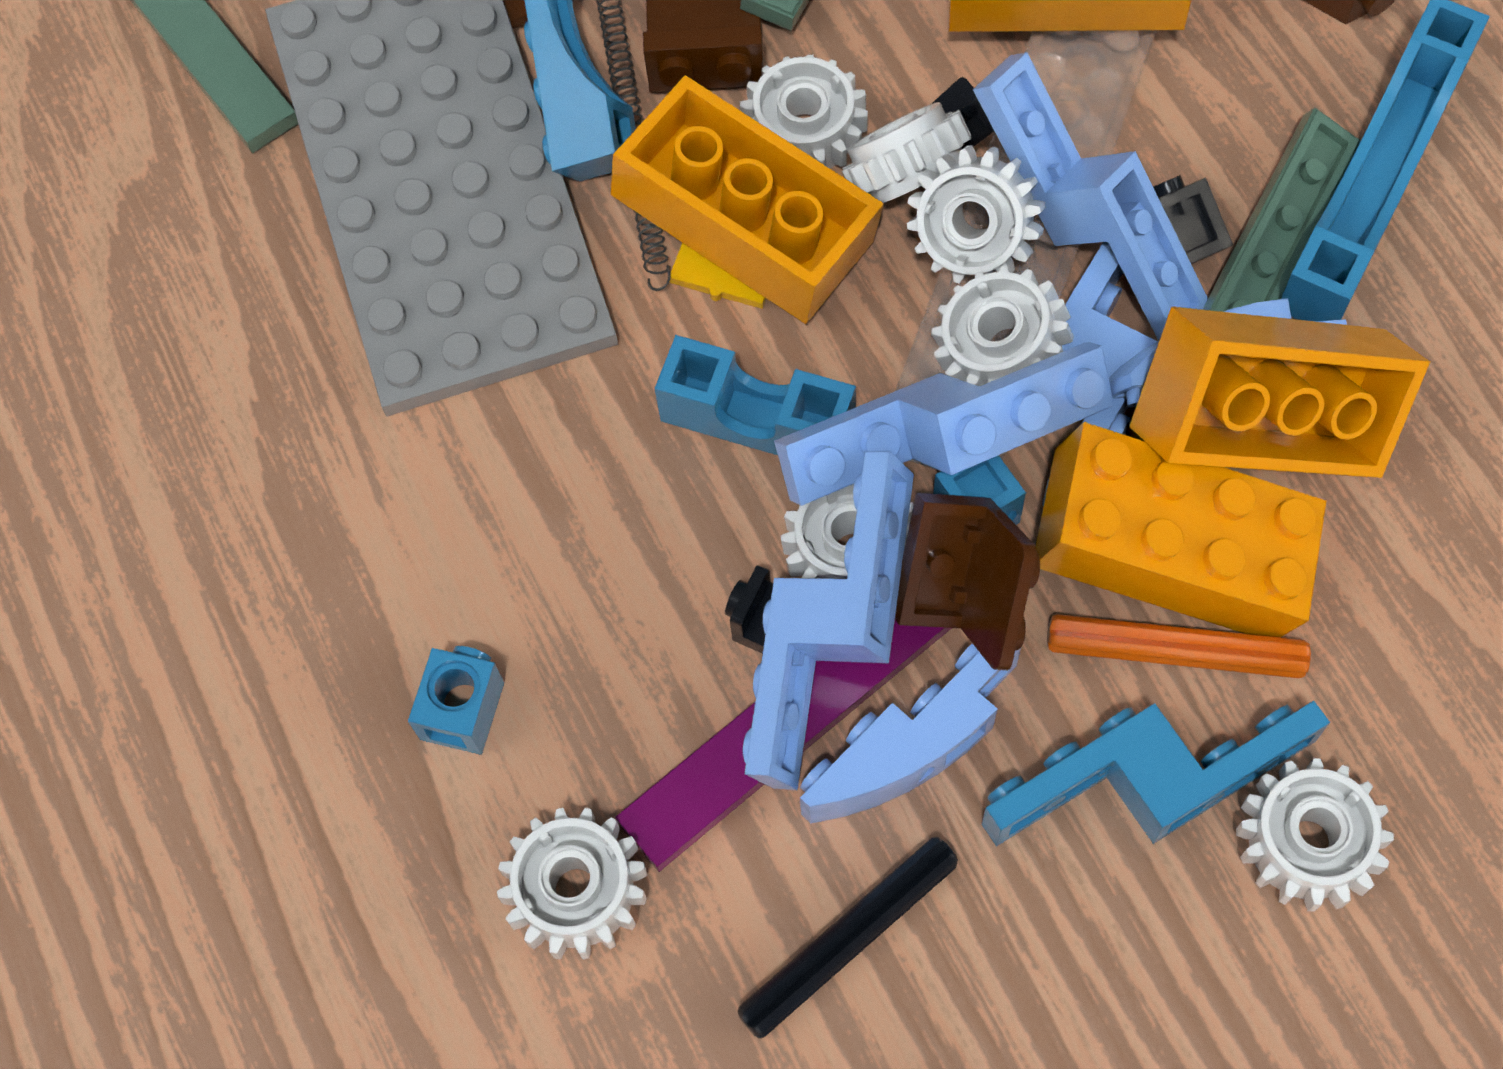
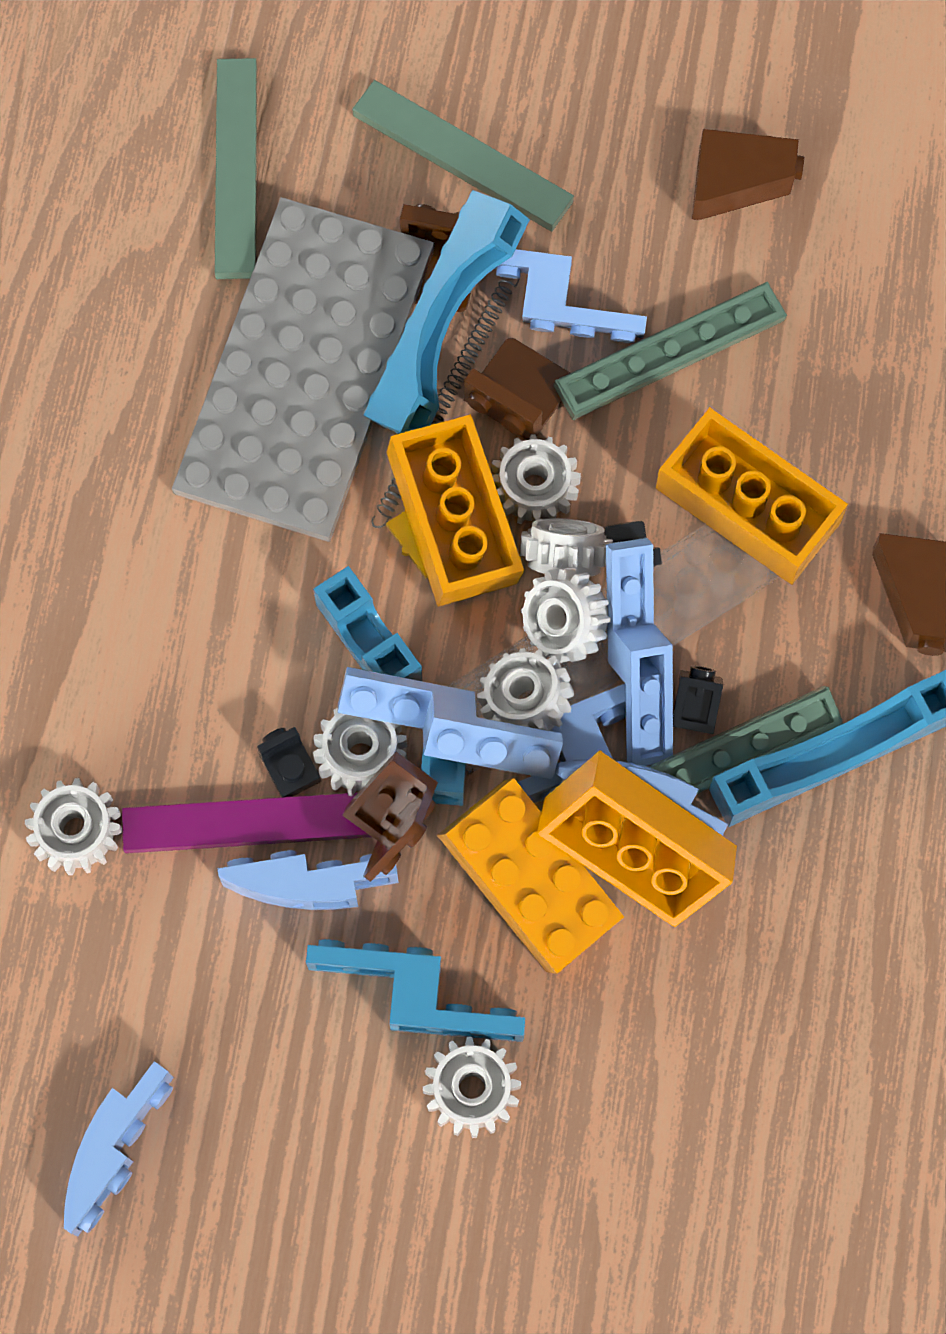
camera: 30 degrees right, 5 degrees up
dark azure brick [408,646,504,755] -> none
black axle [737,837,958,1039] -> none
light blue bracket [743,451,914,790] -> none
orange axle [1048,614,1311,678] -> none

